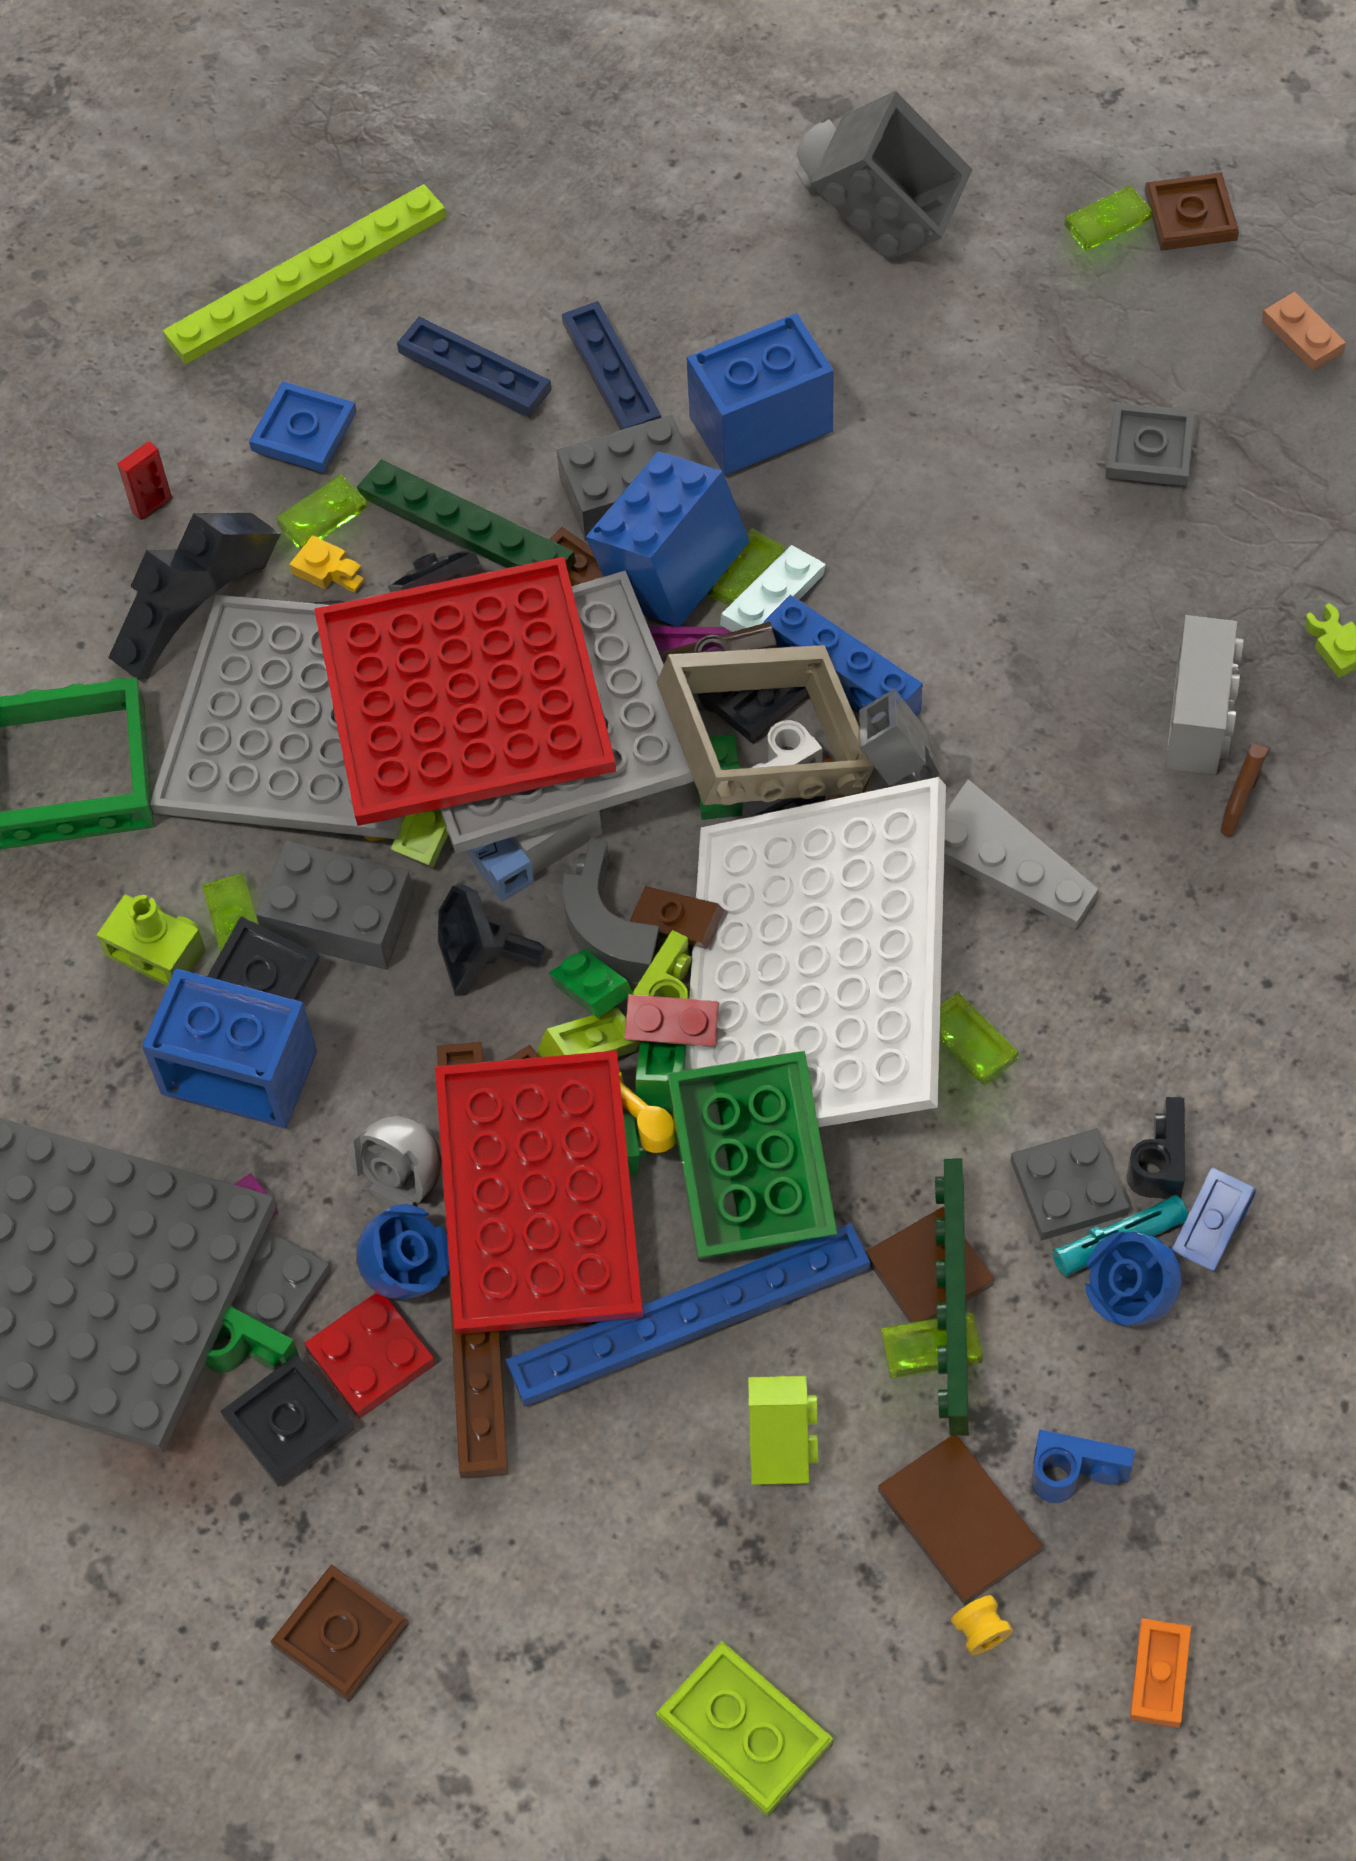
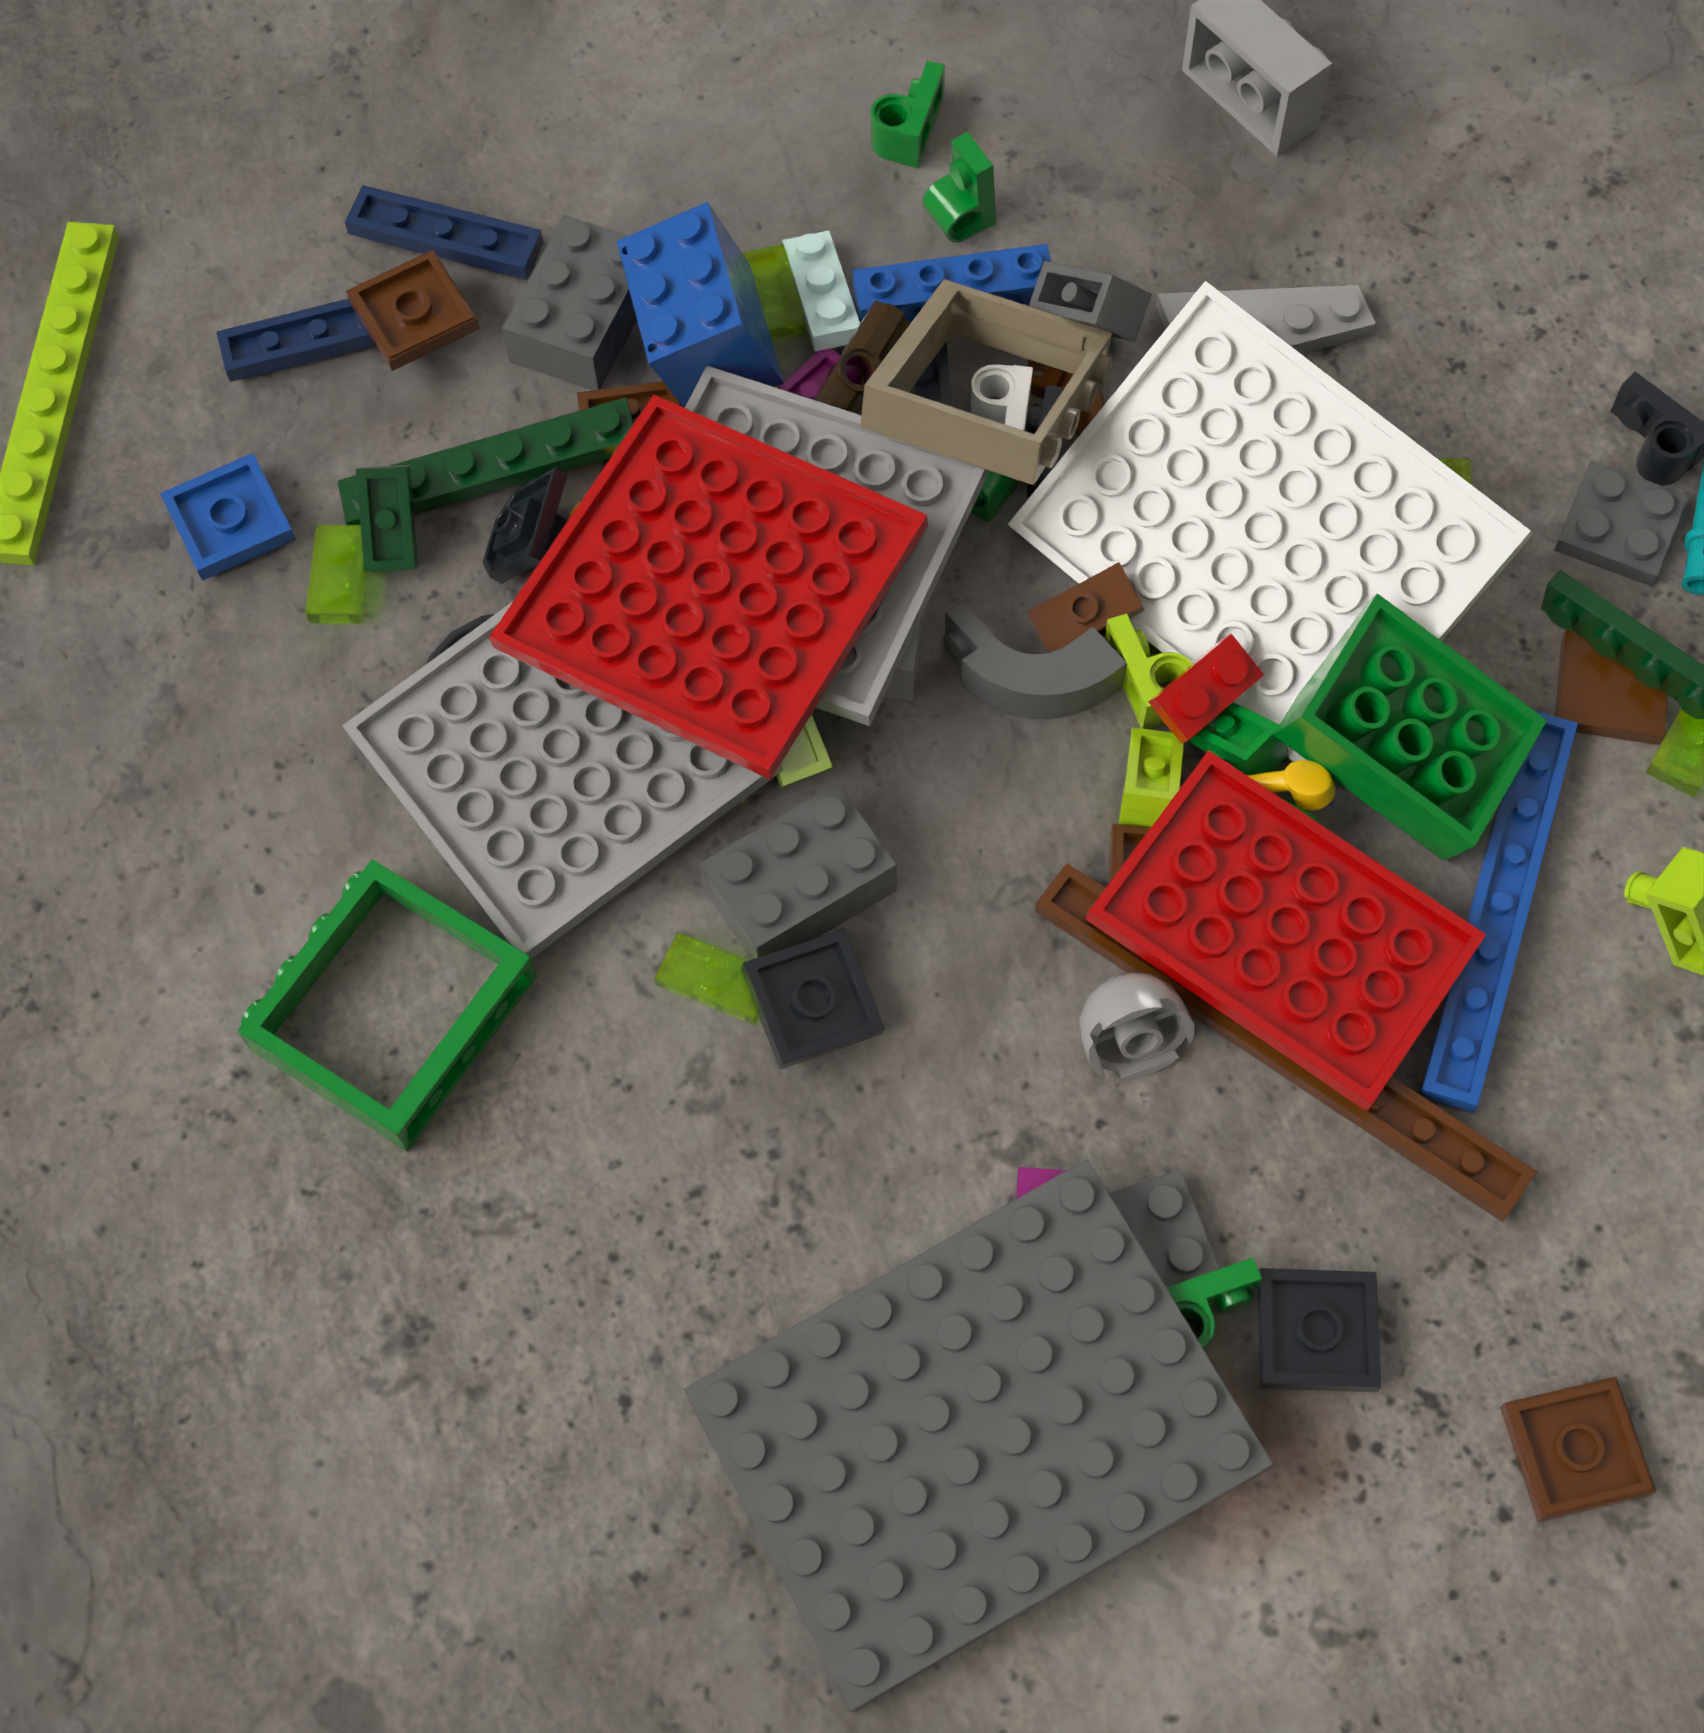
camera: 50 degrees left, 5 degrees up
lime brick [96,894,206,986] -> none
black arch [108,513,281,680] -> none
red plate [117,441,172,520] -> none
blue container [142,968,317,1129] -> none
yellow plate [289,535,365,593] -> none
red plate [304,1292,436,1419] -> none
blue cylinder [356,1204,450,1301] -> none
black piece [437,885,544,996] -> none
medium blue leg [466,838,534,902] -> none
green plate [549,949,633,1018] -> none
blue container [686,313,834,476] -> none
reddish brown piece [1220,742,1271,836] -> none
none -> reddish brown tile [346,250,480,371]
none -> dark green plate [356,465,418,572]
none -> green plate [871,60,945,168]
none -> green plate [922,132,996,243]

